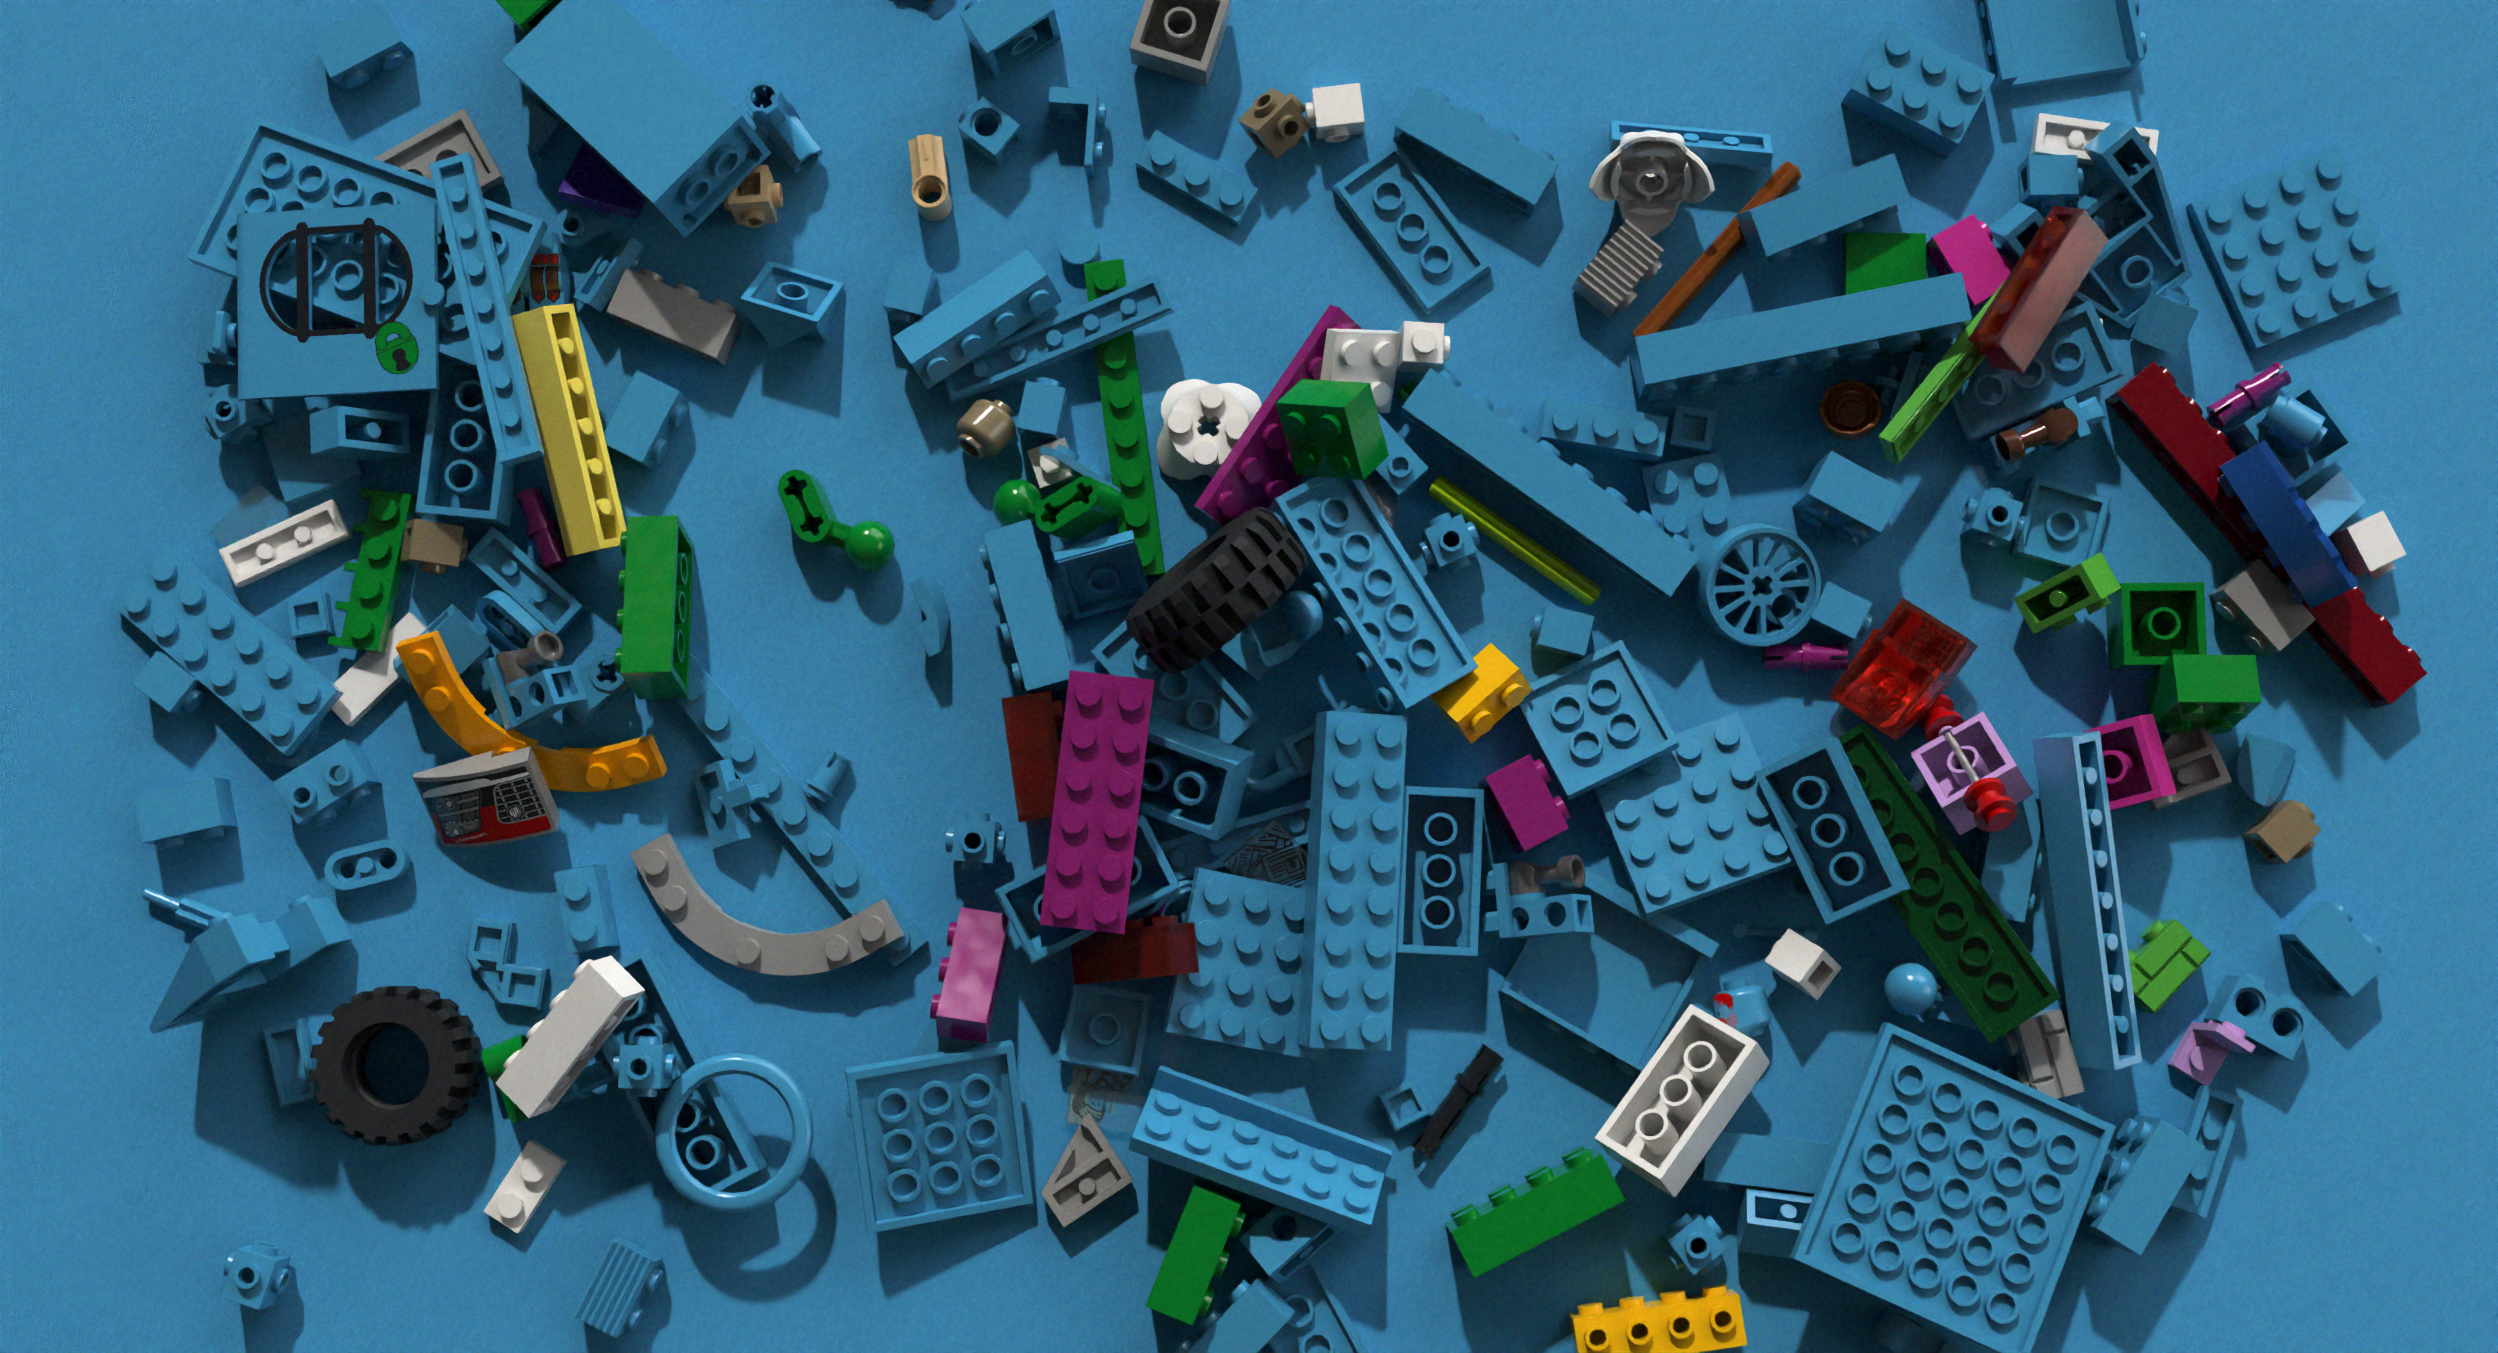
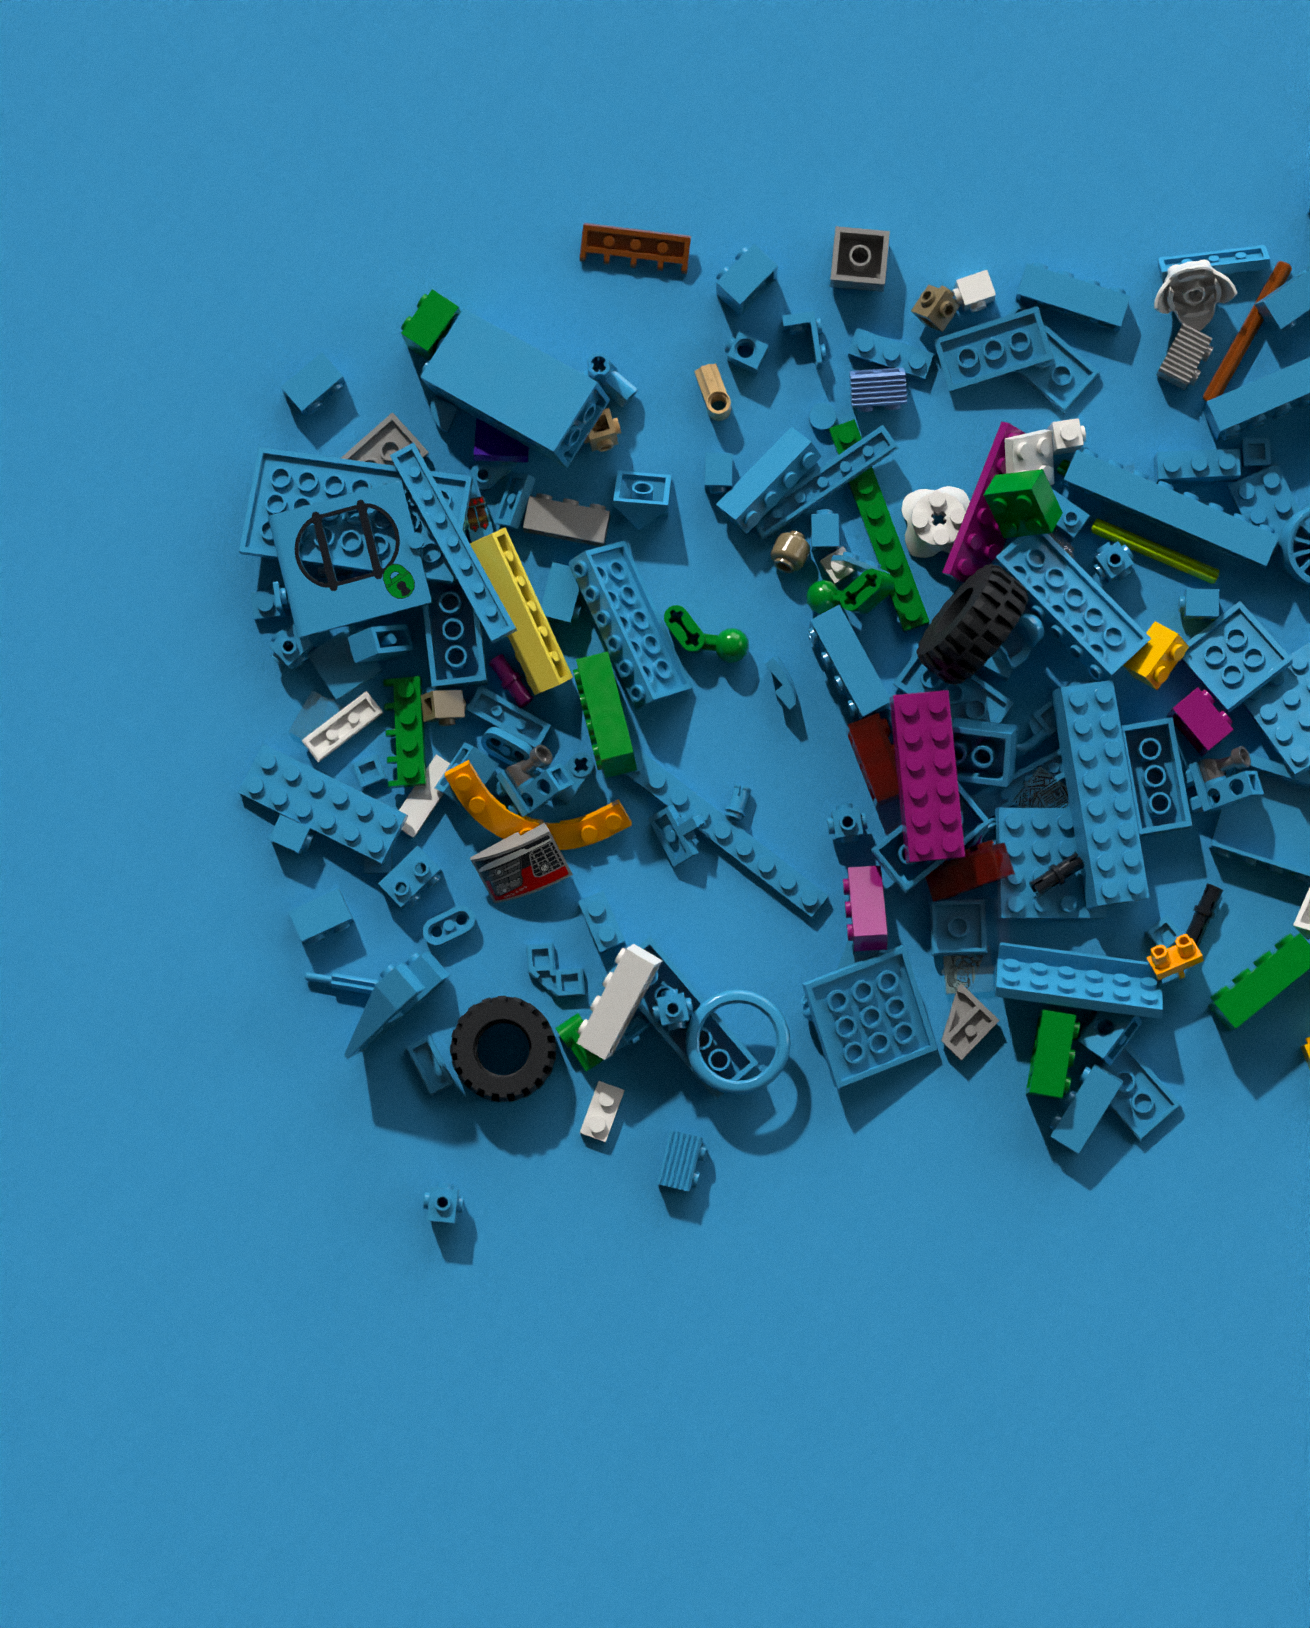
camera: 10 degrees left, 0 degrees up
light grey plate [630,833,905,976] -> none
dark azure tile [1053,530,1149,620] -> none
none -> dark azure bracket [569,541,693,709]
none -> medium blue brick [849,368,907,412]
none -> dark azure plate [933,306,1054,392]
none -> black pin [1029,853,1085,897]
none -> light orange hips [1146,934,1204,981]

